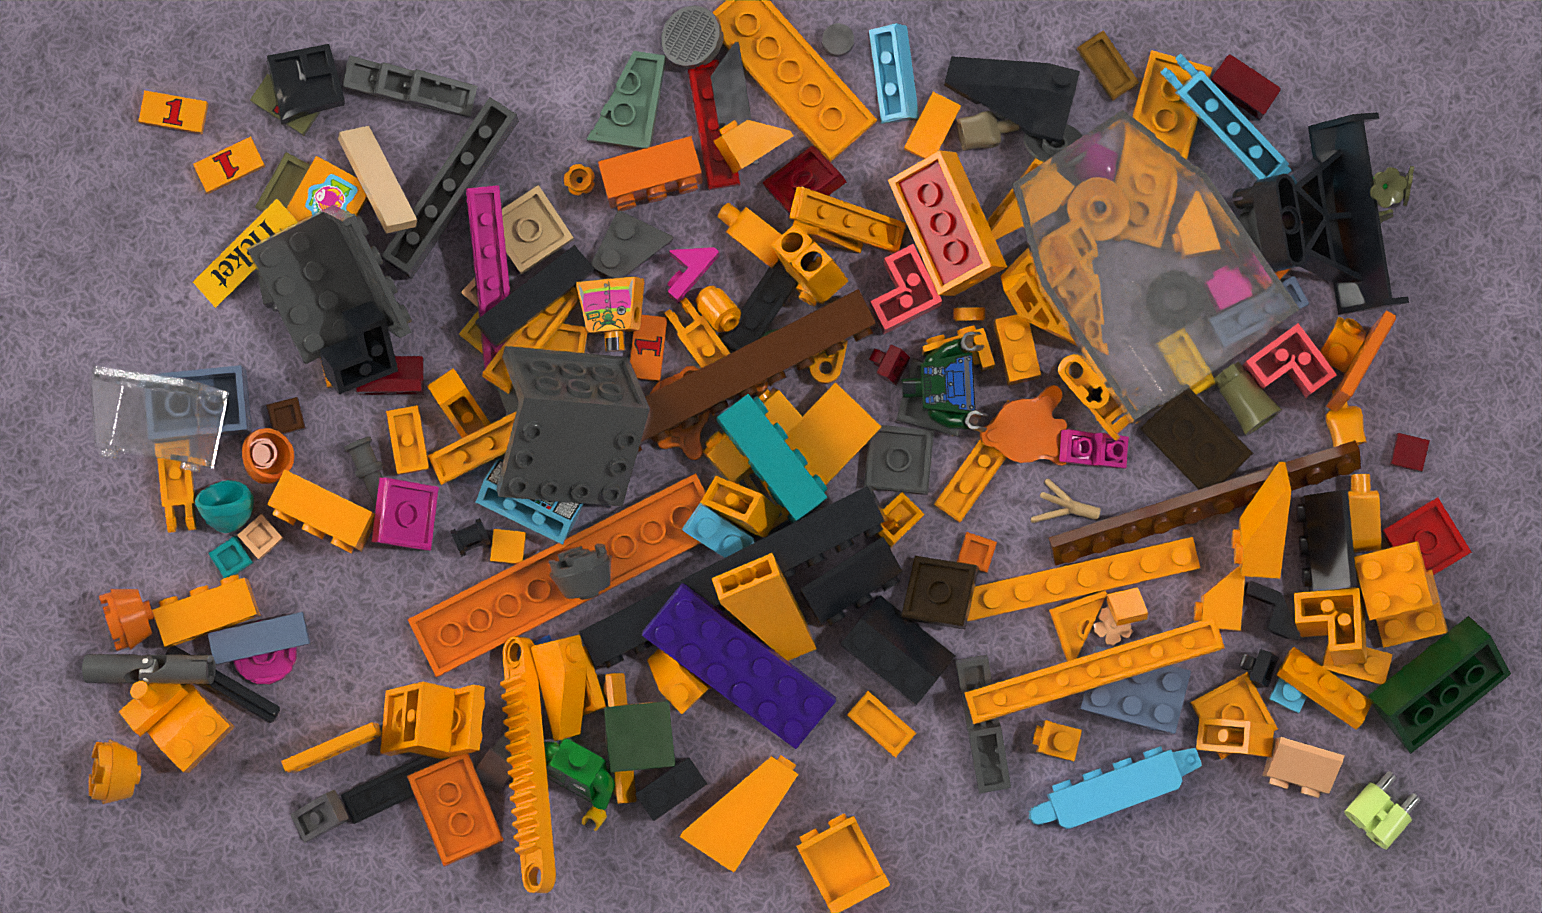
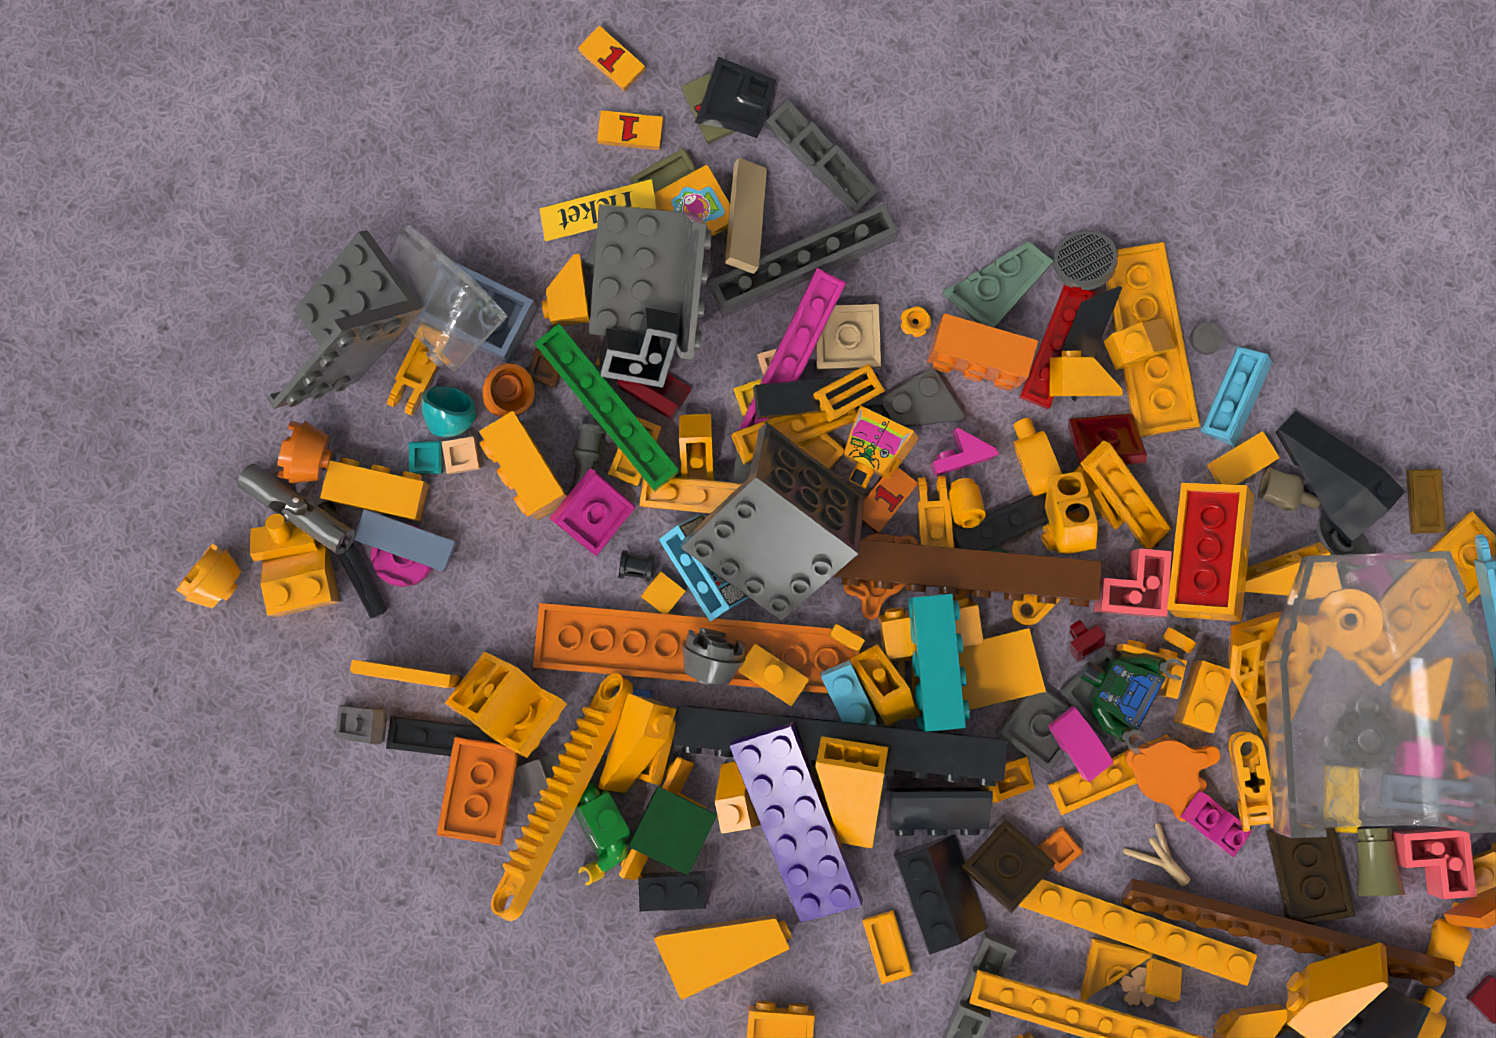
camera: 30 degrees right, 0 degrees up
none -> dark grey bracket [267,230,424,409]
none -> green plate [534,323,680,492]
none -> light orange slope [542,253,590,327]
none -> light orange tile [738,644,809,707]
none -> light orange tile [813,363,885,422]
none -> light orange tile [829,624,865,651]
none -> dark pink slope [1048,706,1114,782]
none -> light orange slope [1104,318,1176,371]

